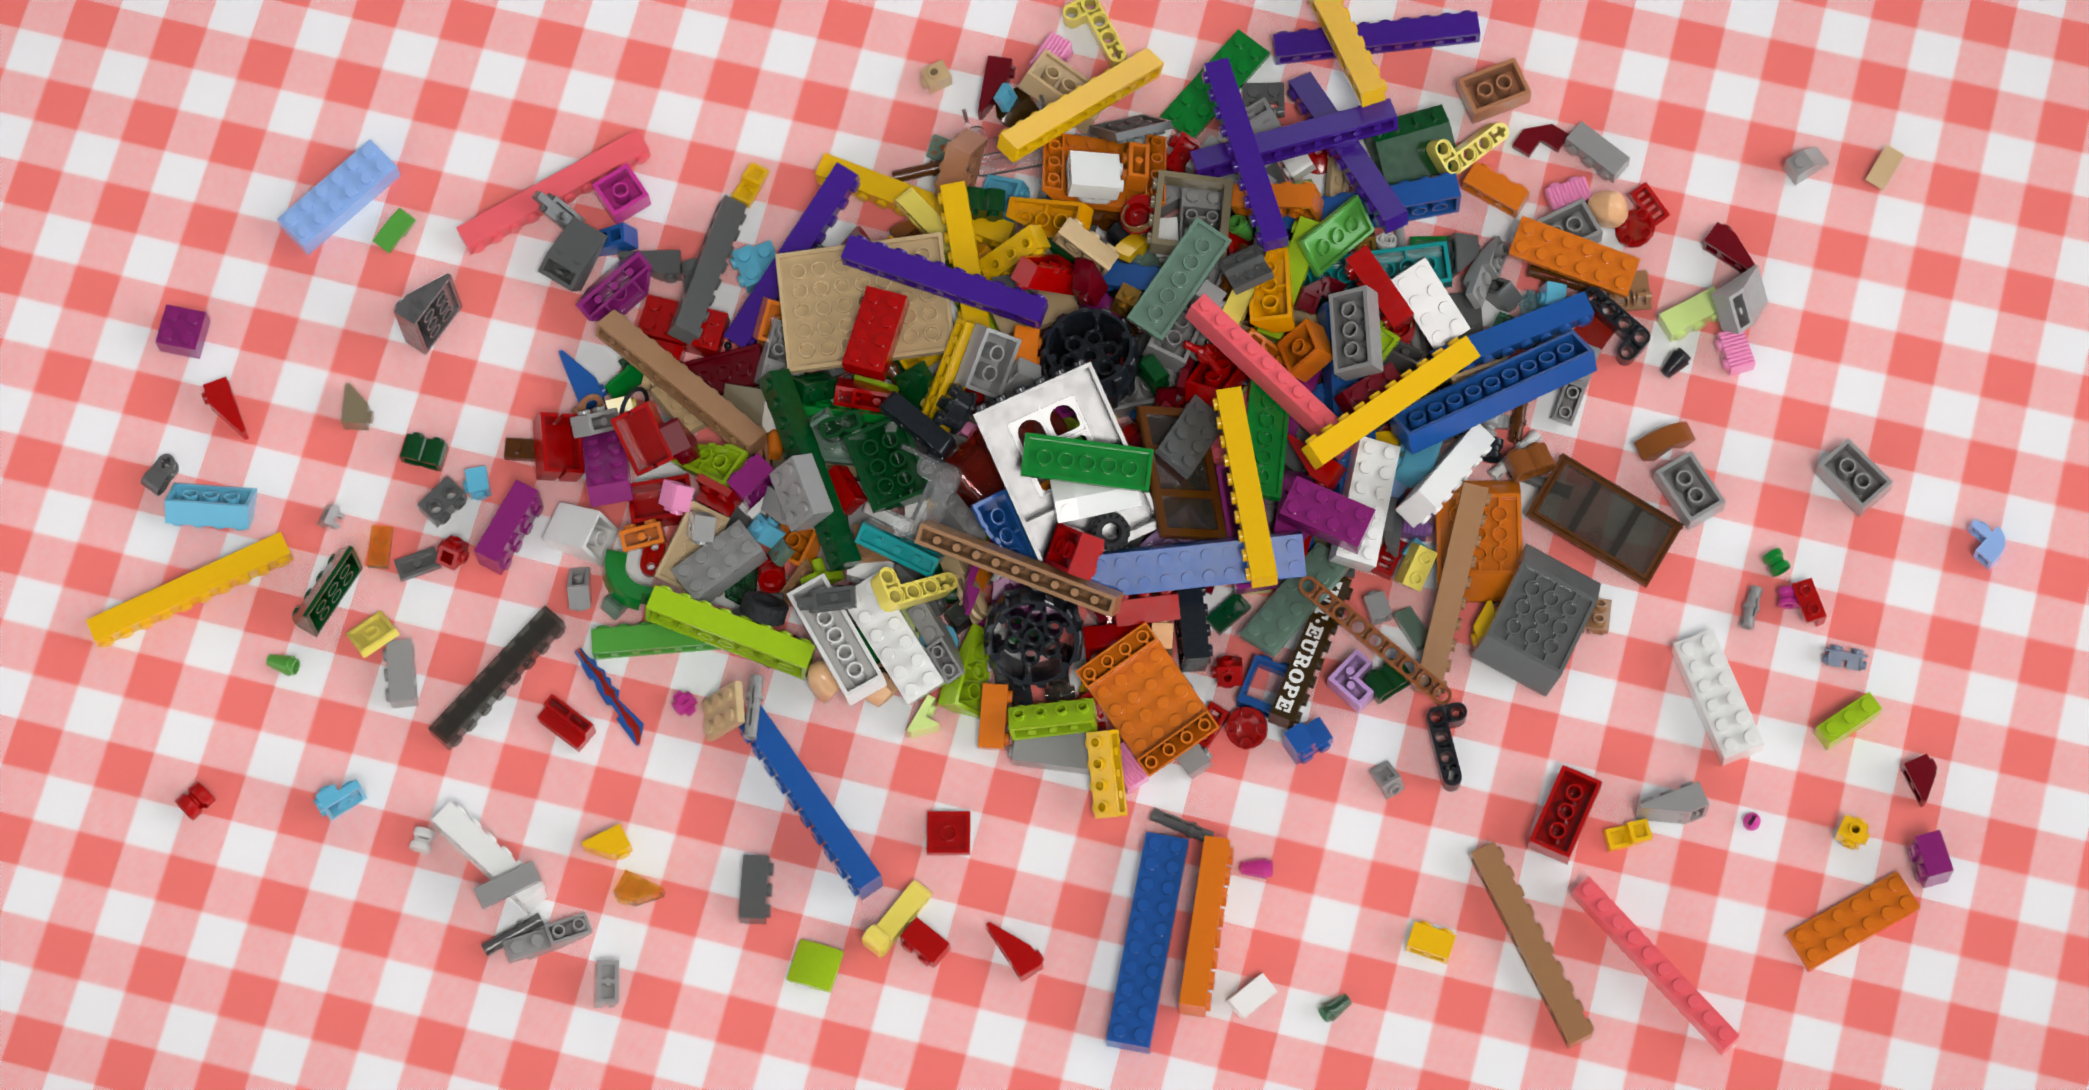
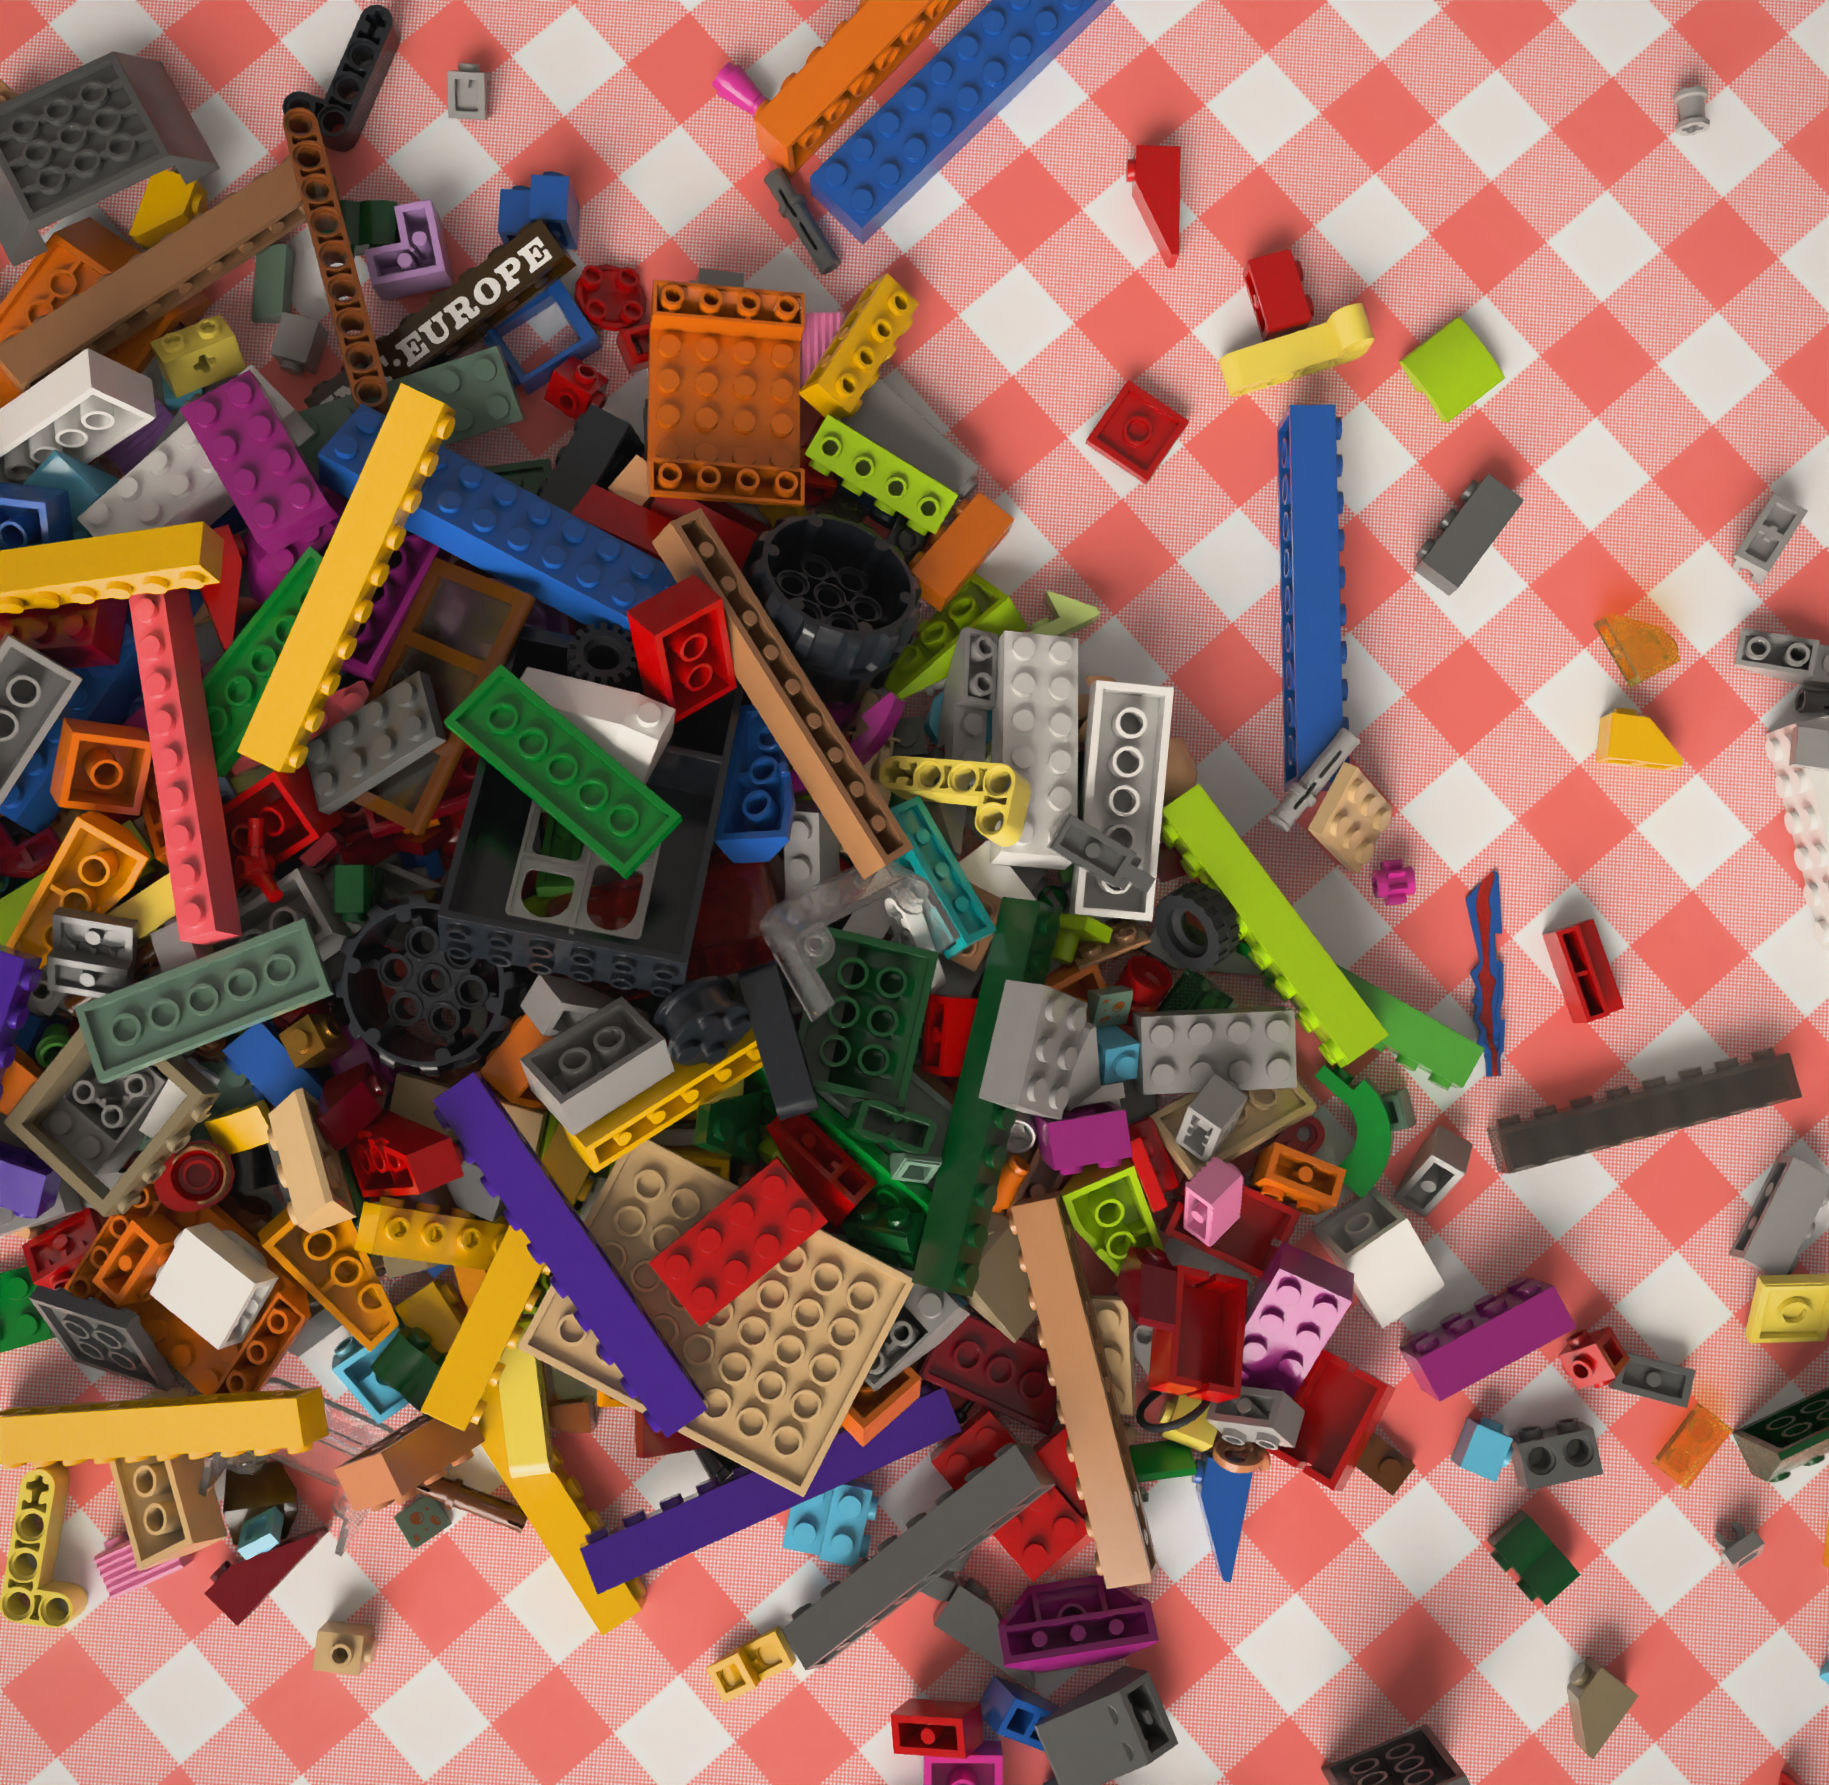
camera: 155 degrees left, 15 degrees up
none -> red brick [890,1698,984,1759]

